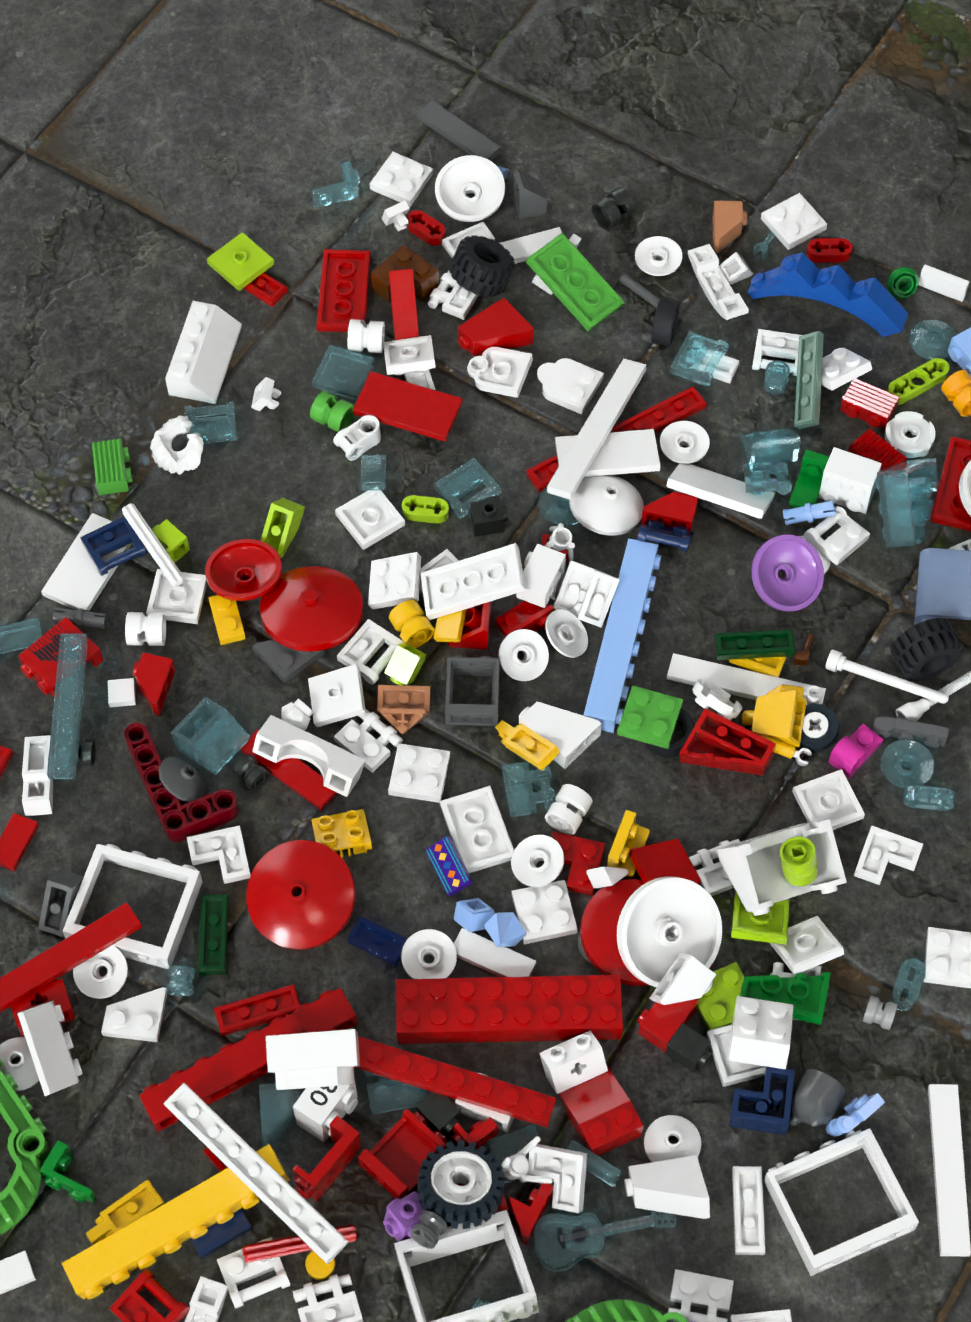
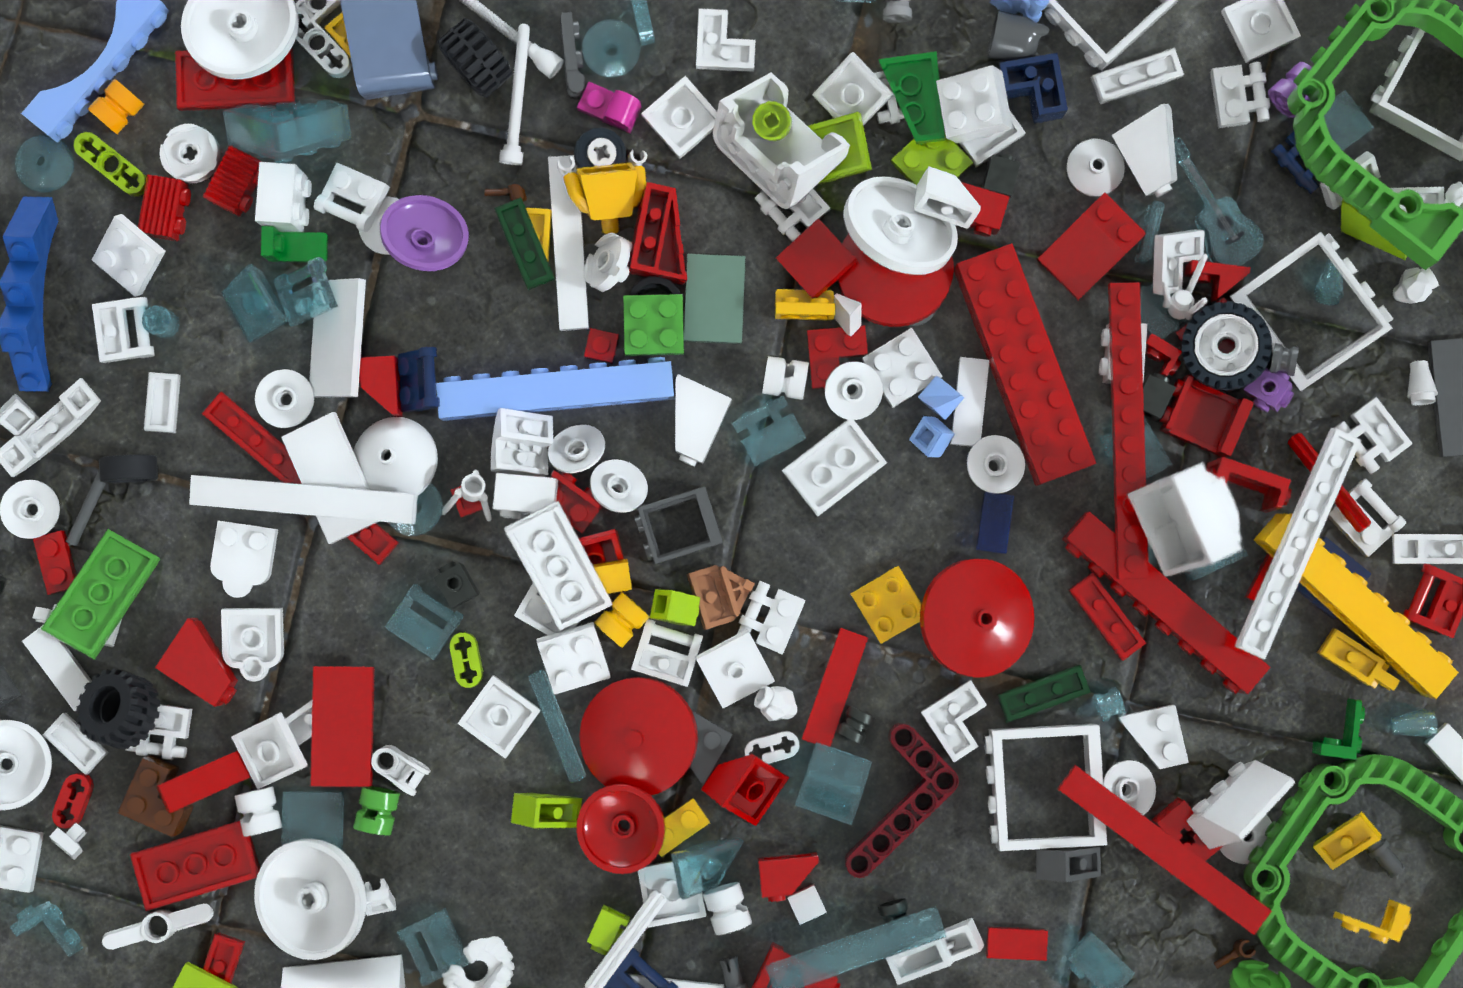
camera: 110 degrees left, 25 degrees up
dark grey dish [159,757,206,802] -> none
white arch [252,715,365,797] -> none
clear light blue tile [360,455,387,491] -> none
white plate [388,743,450,803] -> none
dark purple tile [425,836,473,897] -> none
yellow hinge [495,720,560,770] -> none
white brick [539,1030,608,1094] -> none
clear light blue plate [670,331,729,386] -> none
light blue pin [783,500,836,526] -> none
sand green tile [794,331,824,430] -> none
none -> red plate [33,530,77,595]
none -> white piece [102,904,213,949]
none -> white dish [254,839,366,960]
none -> clear light blue axle [529,670,586,783]
none -> red plate [584,328,619,364]
none -> clear light blue slope [671,838,744,900]
none -> sand green tile [684,254,745,344]
none -> red slope [701,754,789,826]
none -> white beam [744,731,799,764]
none -> clear light blue cone [1390,708,1438,738]

